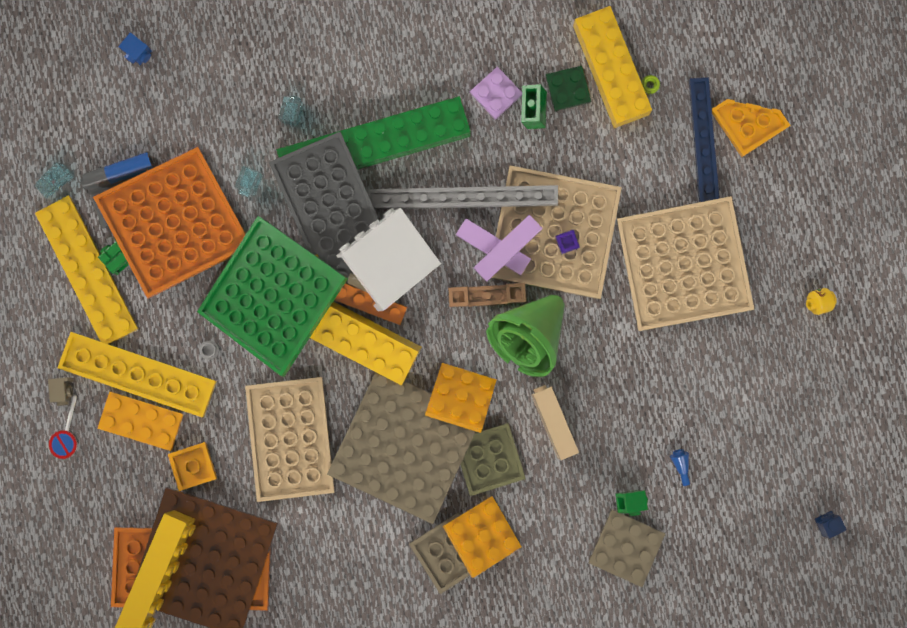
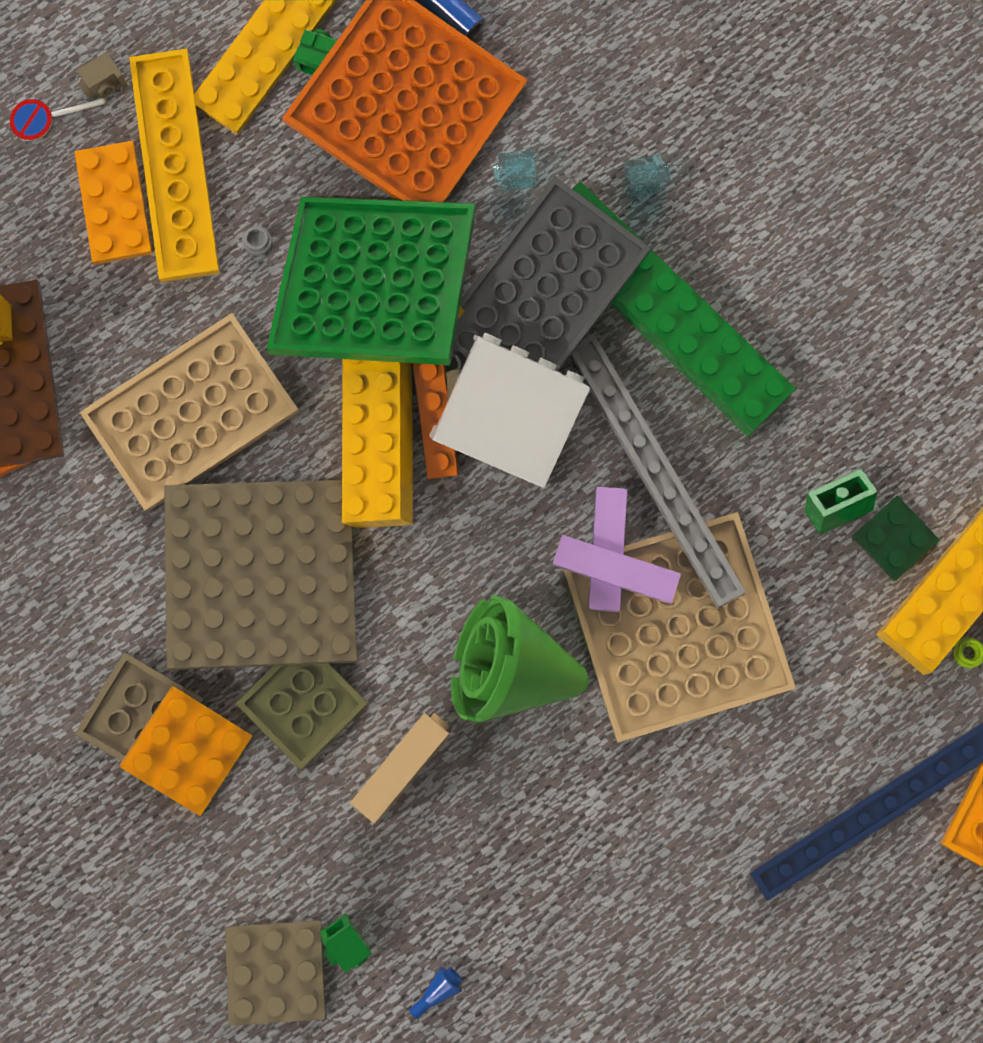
camera: 60 degrees right, 5 degrees down
light orange plate [168,442,218,491] -> none
light orange plate [425,363,497,433] -> none
medium nougat slope [448,283,526,307] -> none
lavender plate [470,67,522,120] -> none
dark purple tile [555,230,580,255] -> none
tan plate [617,196,754,331] -> none

